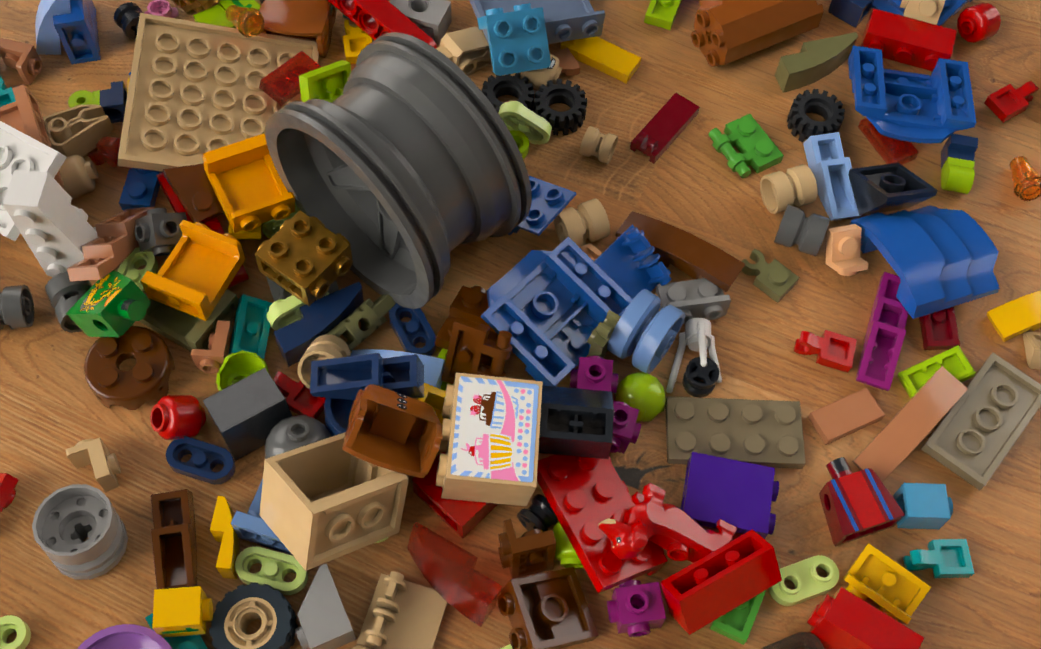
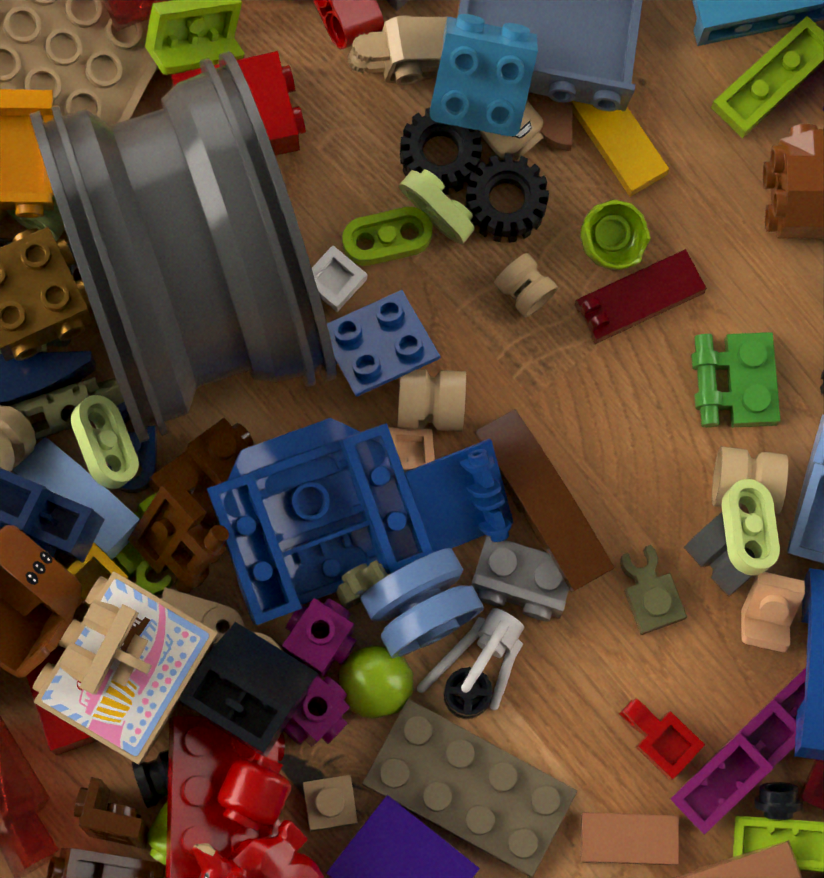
camera: 25 degrees right, 15 degrees up
none -> tan hips [59,600,152,695]
none -> yellowish green plate [71,395,139,489]
none -> red head [217,753,291,832]
none -> tan plate [303,775,358,832]
none -> lime hair [580,199,651,270]
none -> yellowish green plate [722,479,780,575]
none -> black plate [754,782,803,820]

